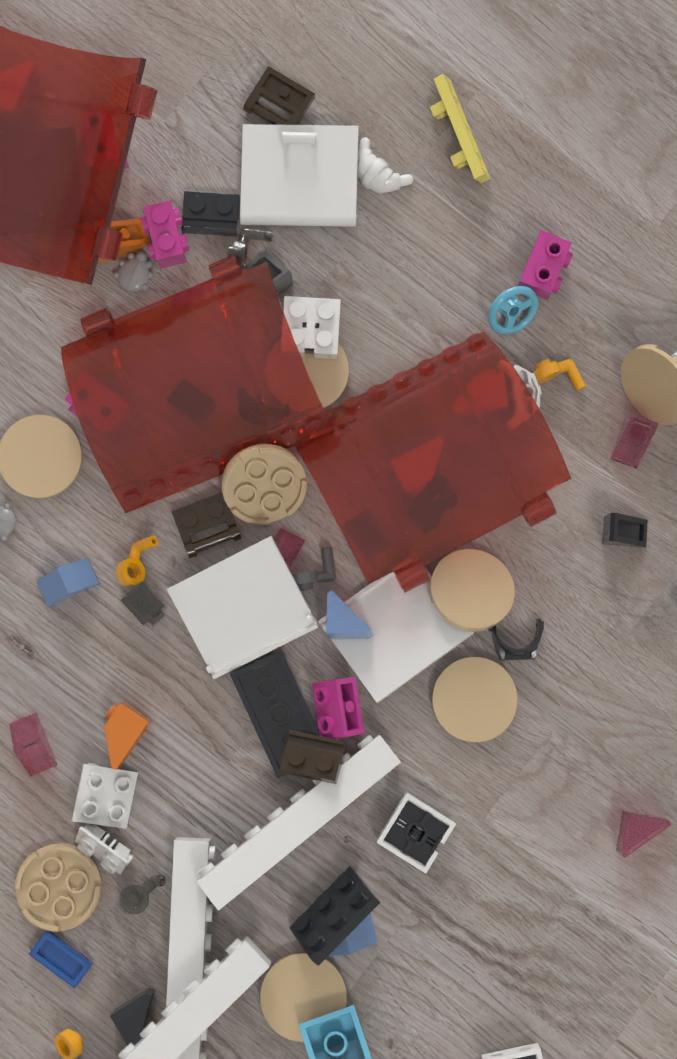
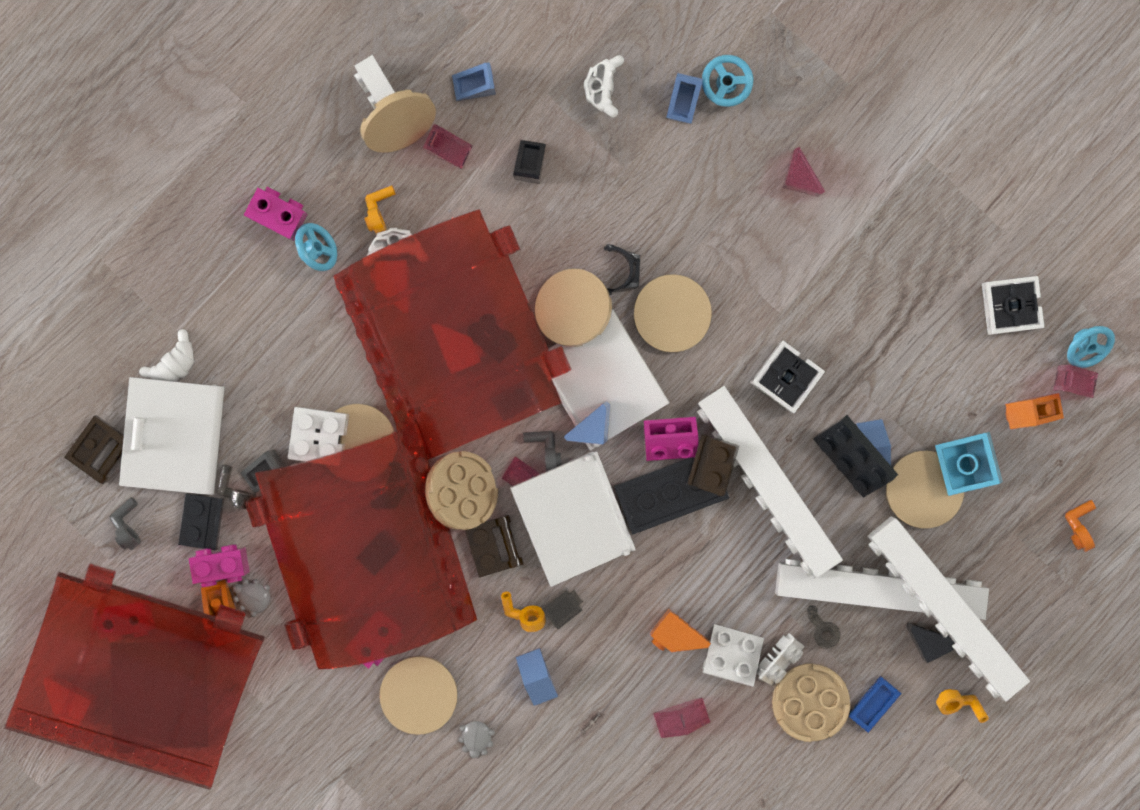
camera: 85 degrees left, 5 degrees up
light yellow hinge [430,74,491,184] -> none
none -> dark grey plate [110,497,141,550]

